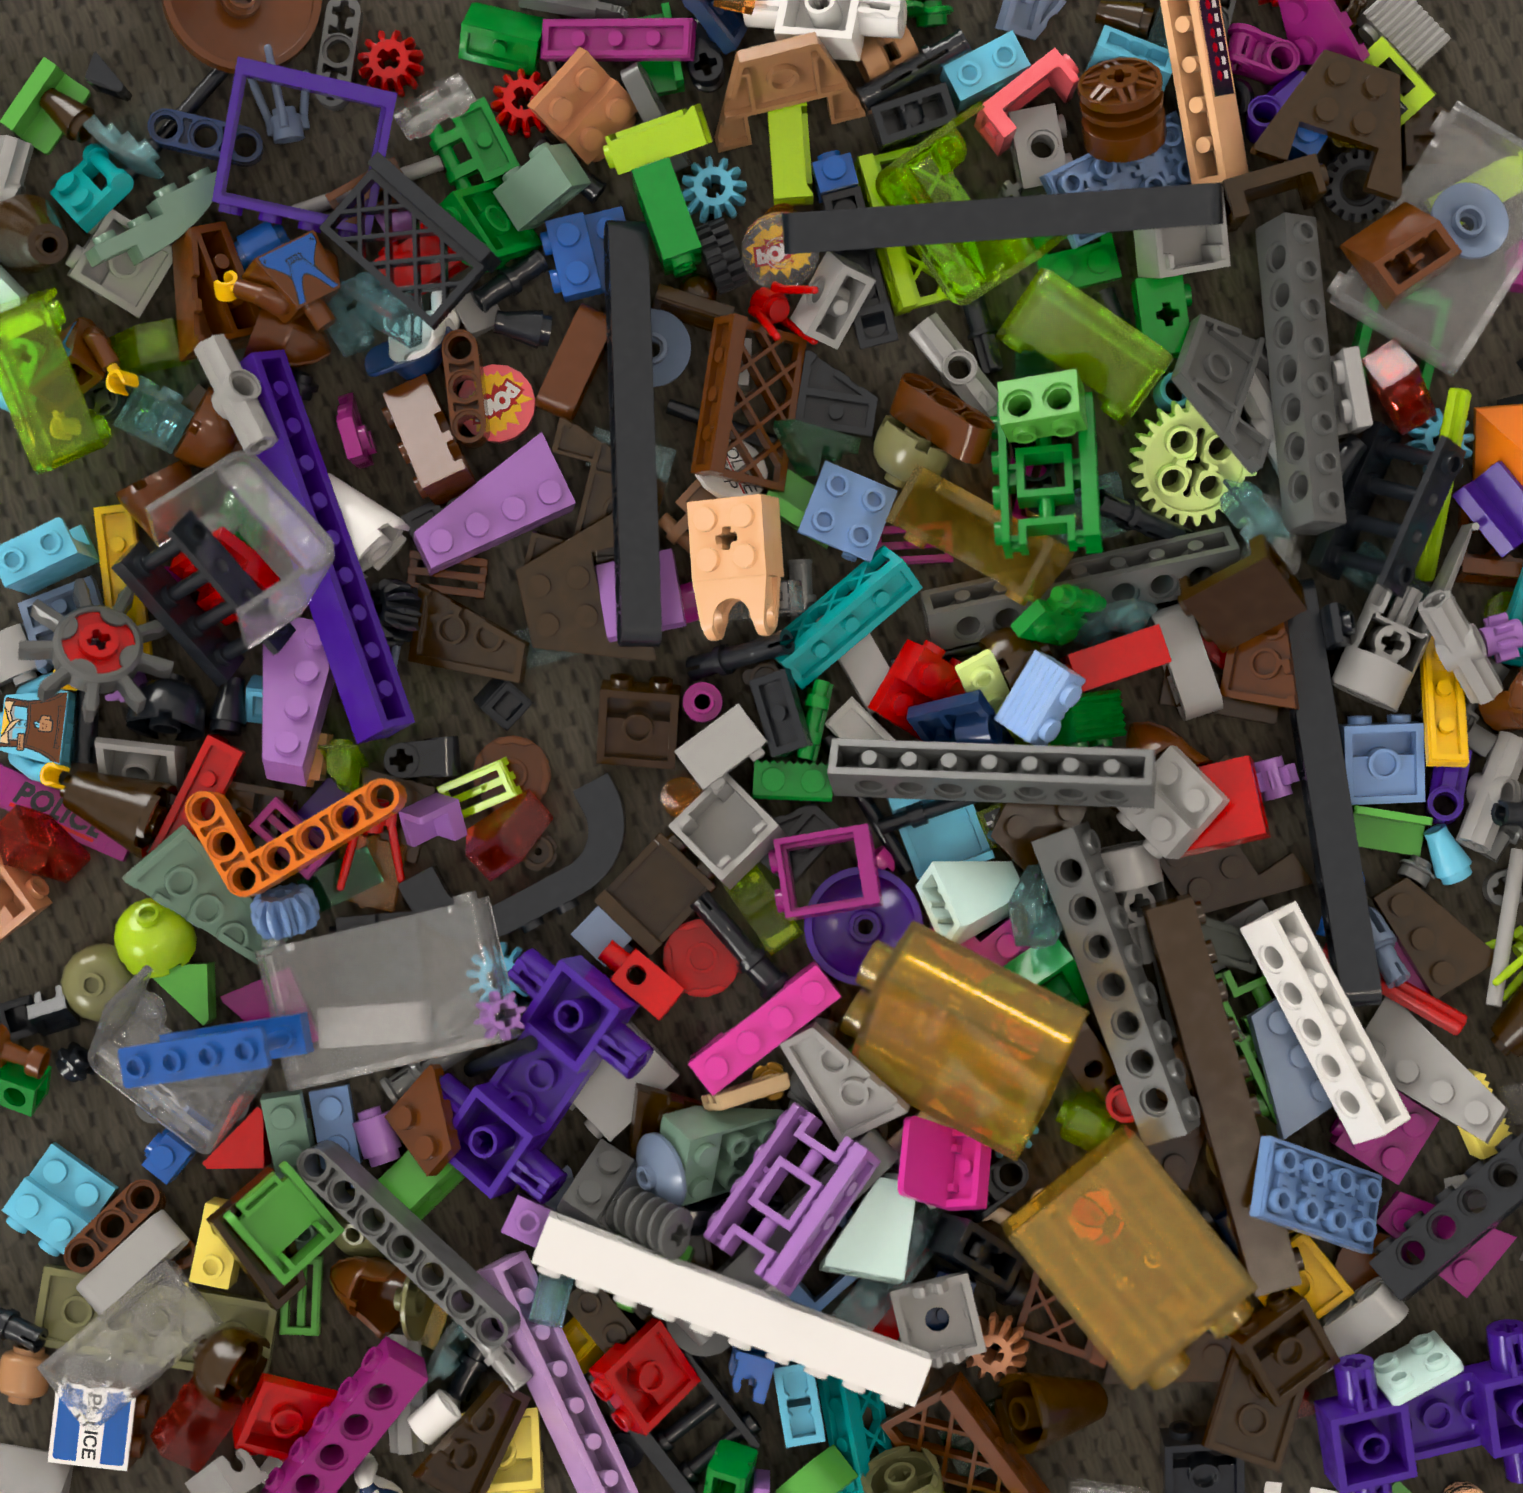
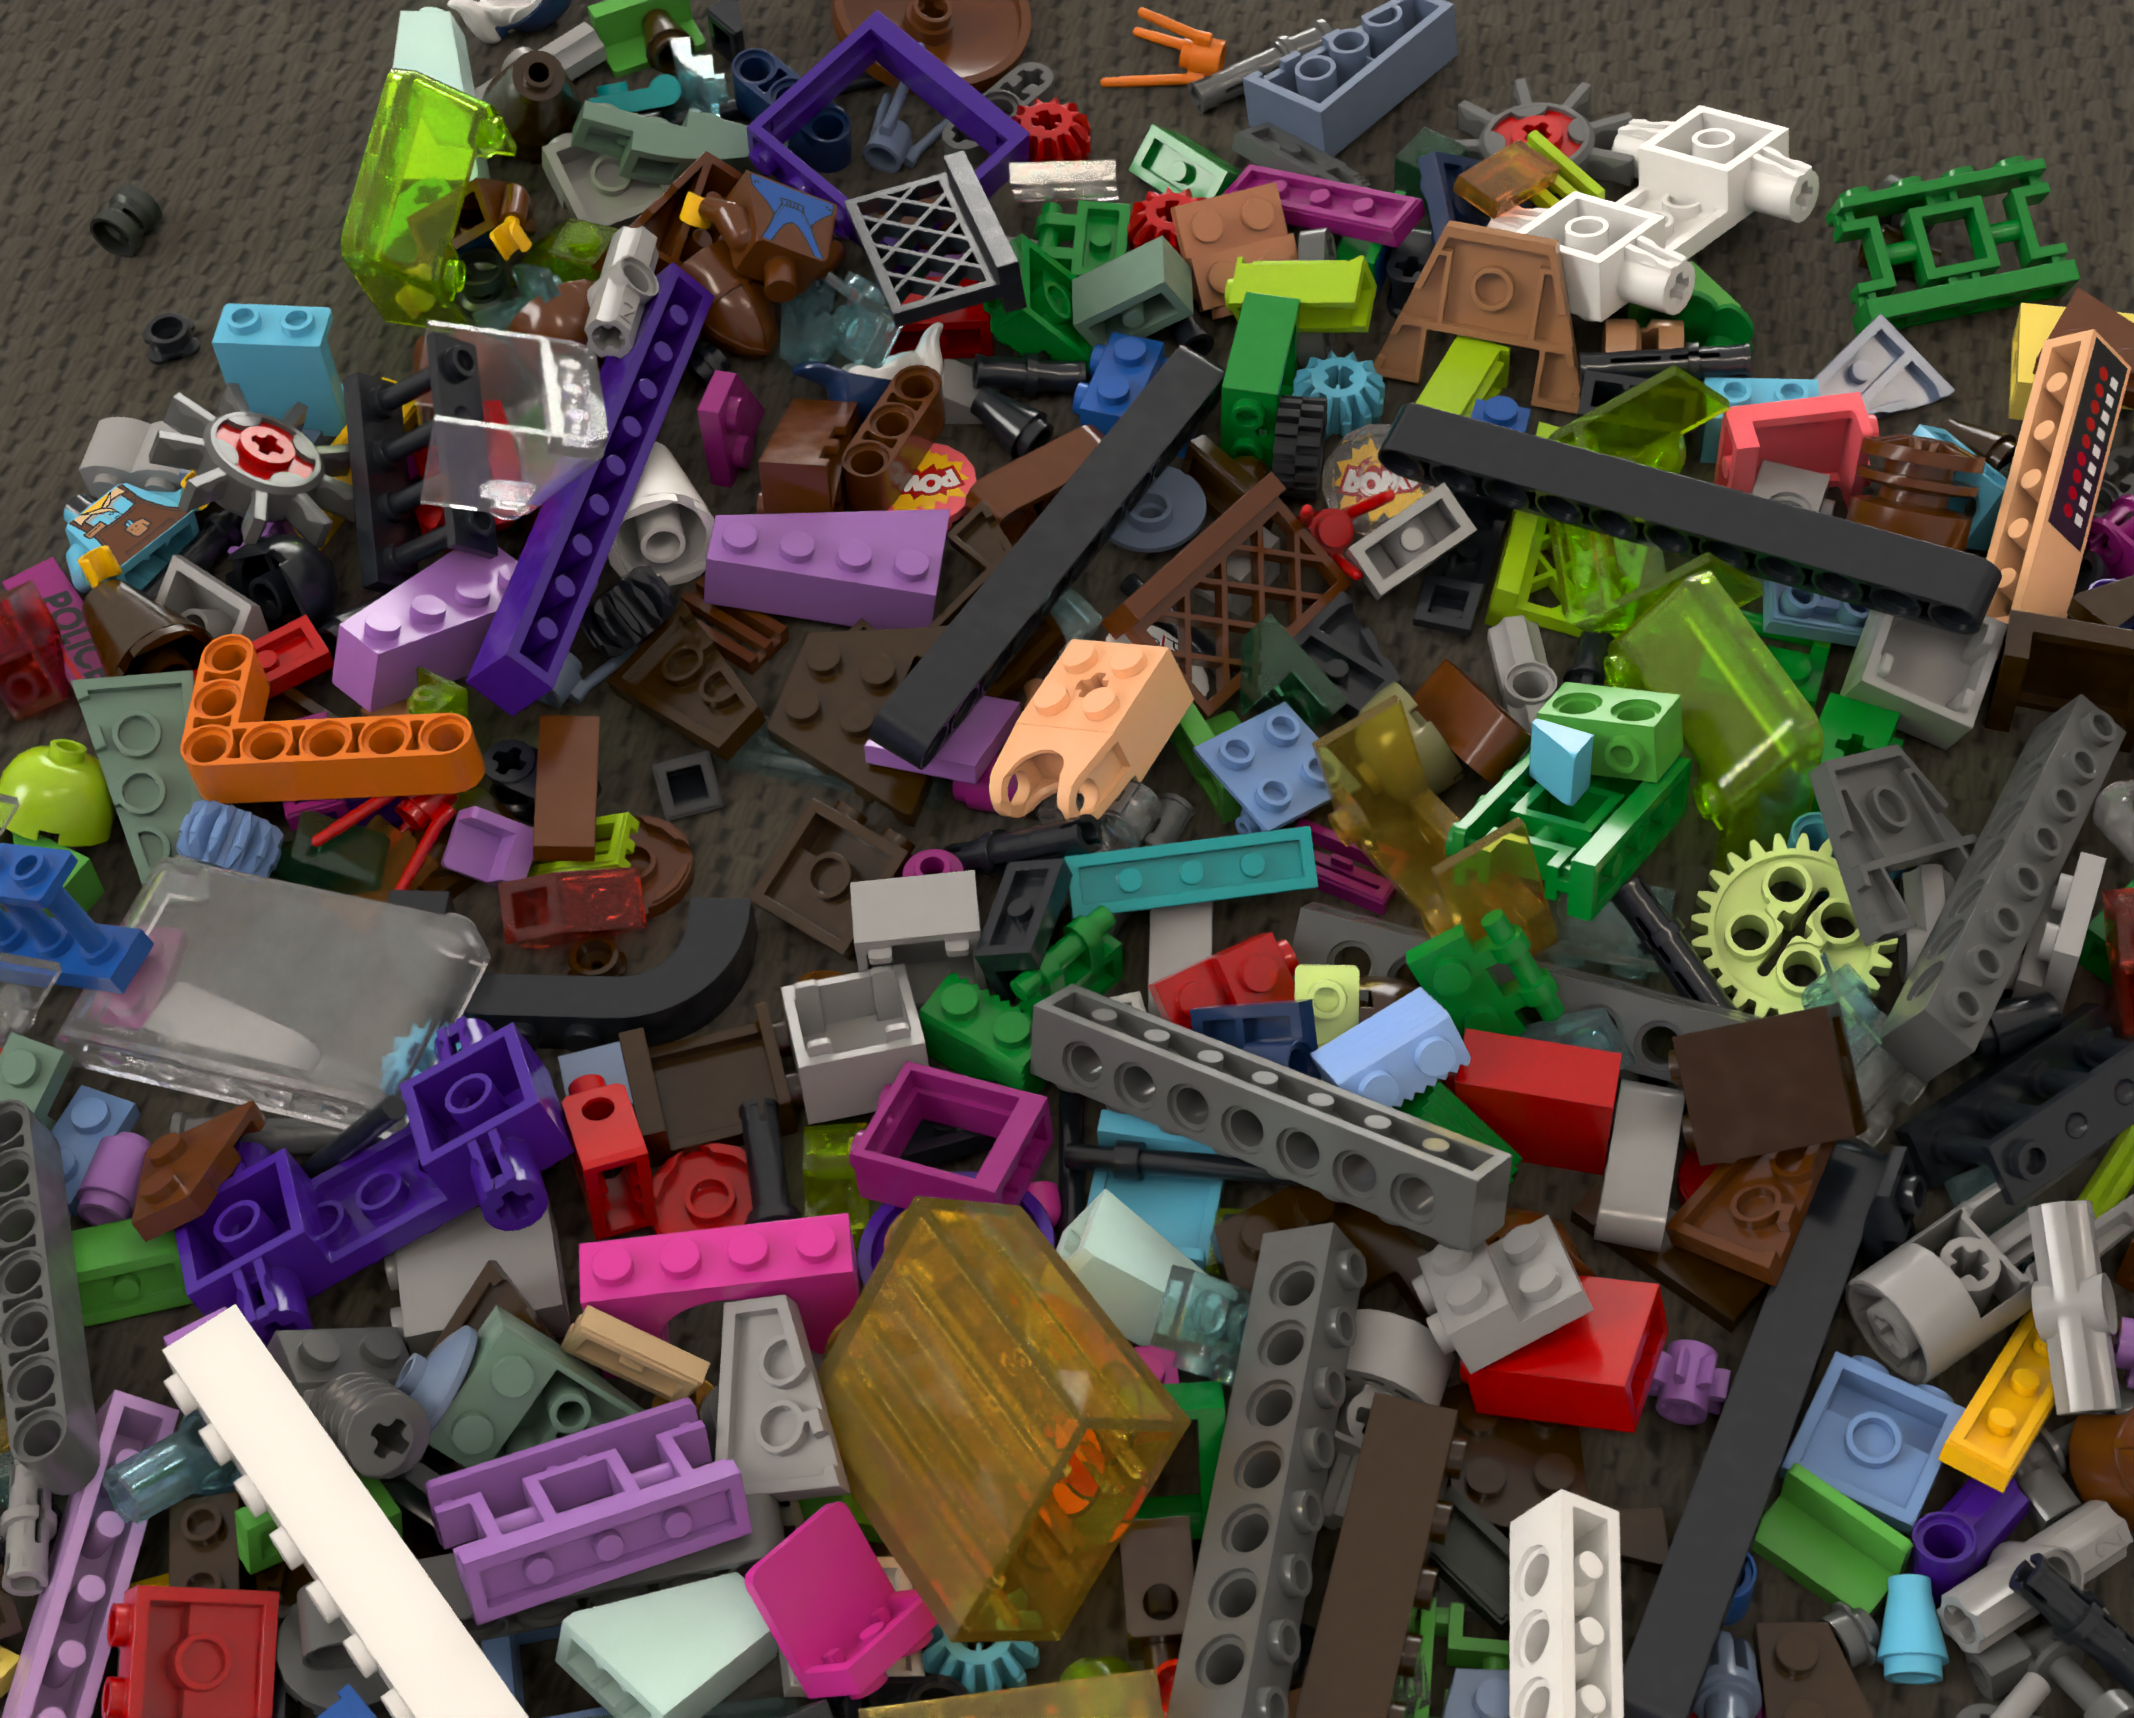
camera: 30 degrees right, 35 degrees down
medium lavender gear [474,991,526,1041] -> none
none -> reddish brown tile [533,715,600,861]
none -> medium azure slope [1529,718,1594,806]

